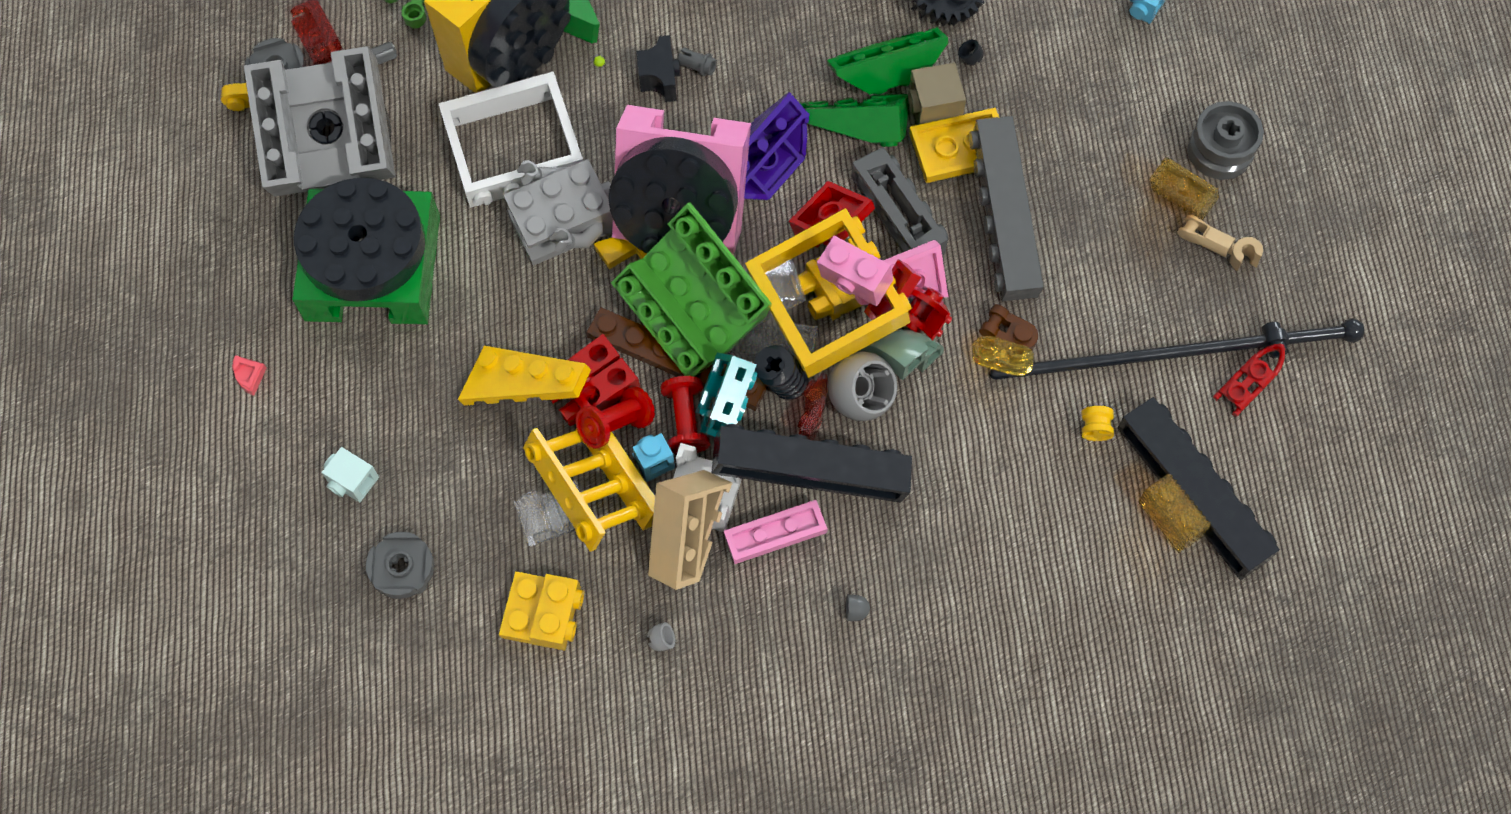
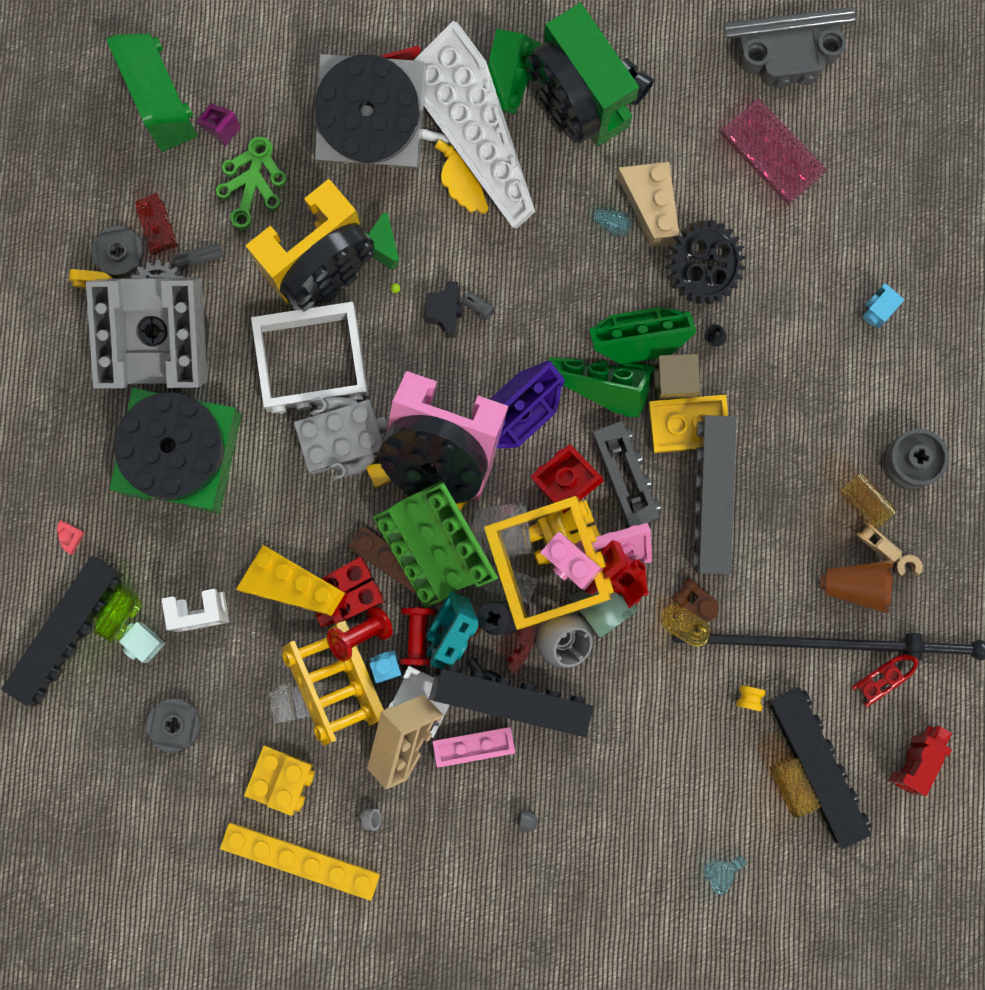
camera: 10 degrees right, 15 degrees up
none -> black brick [1,556,124,707]
none -> clear neon green brick [94,584,142,643]
none -> white panel [162,589,229,632]
none -> yellow plate [220,822,380,901]
none -> clear light blue rock [703,856,747,895]
none -> dark orange cone [820,561,893,613]
none -> red hips [888,725,952,796]

